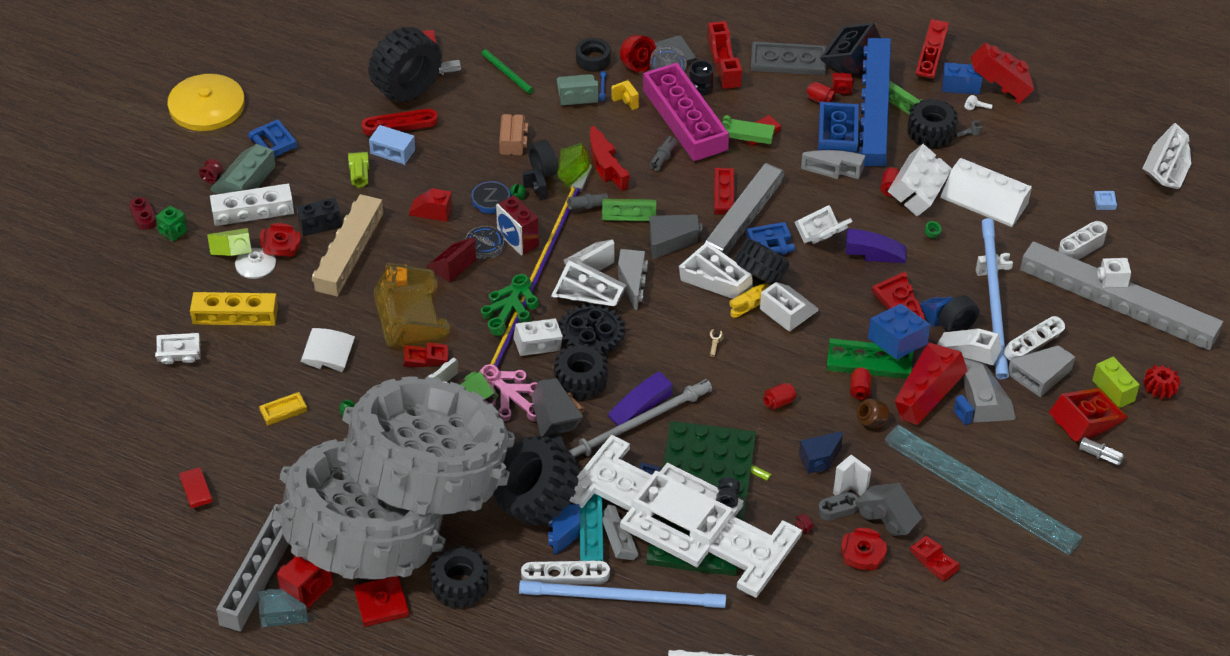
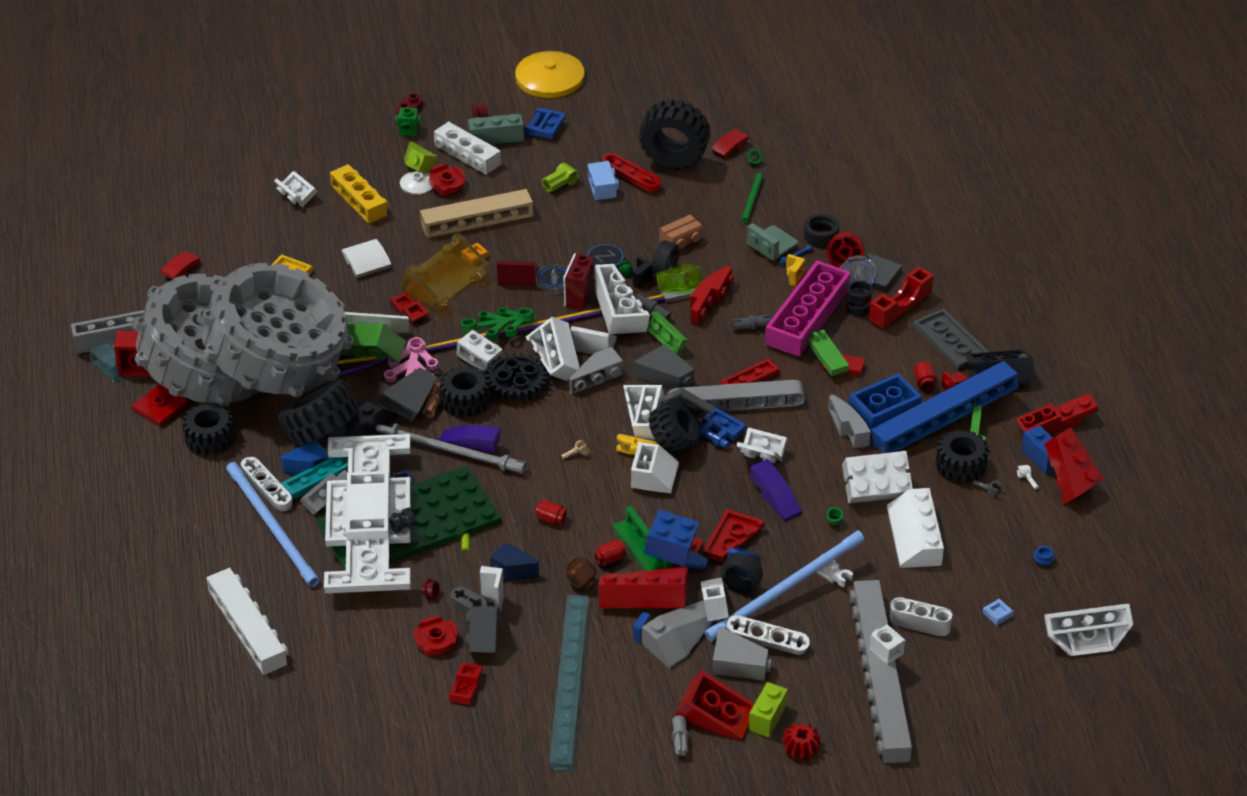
camera: 55 degrees right, 5 degrees down
black brick [296,198,342,237] -> none
red slope [409,188,452,222] -> none
light grey axle [439,60,461,75] -> none
none -> white wedge [592,264,650,334]
none -> dark grey tile [660,388,715,420]
none -> green hinge [747,149,762,164]
none -> blue plate [1033,546,1055,565]

